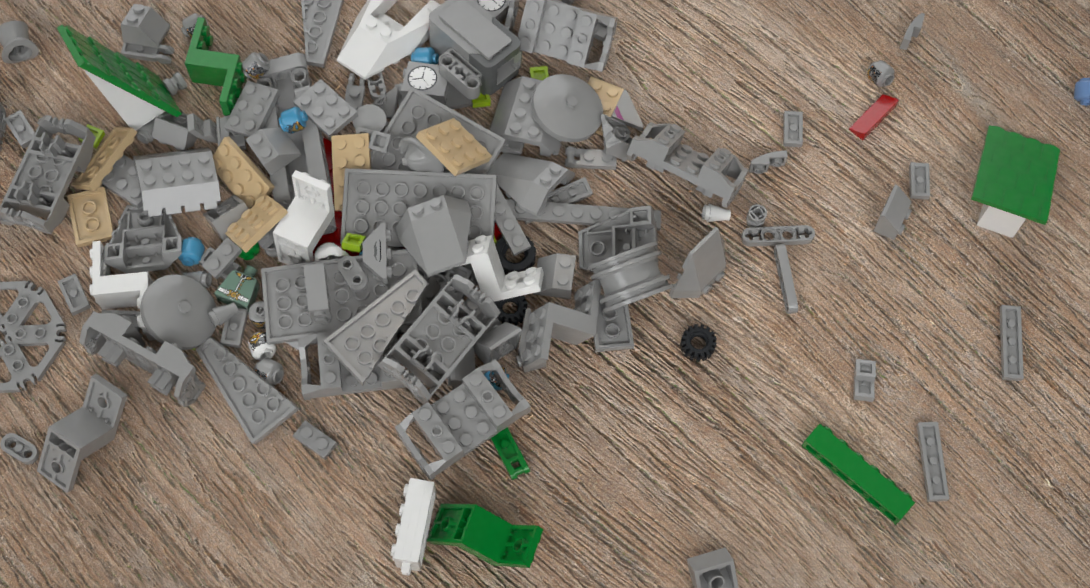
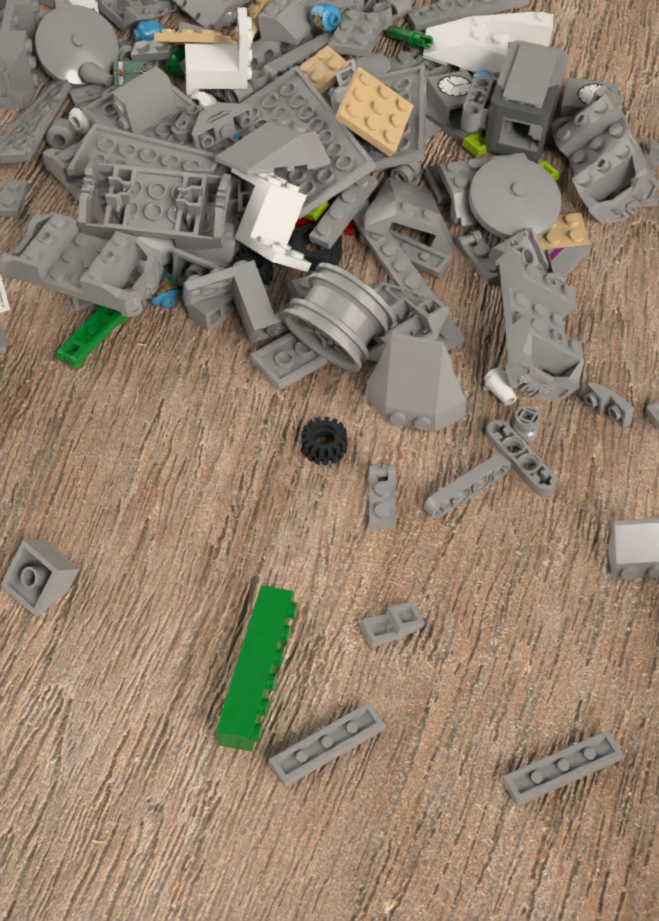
camera: 65 degrees right, 15 degrees down
none -> light grey plate [369,464,396,530]
none -> green pin [386,25,434,49]

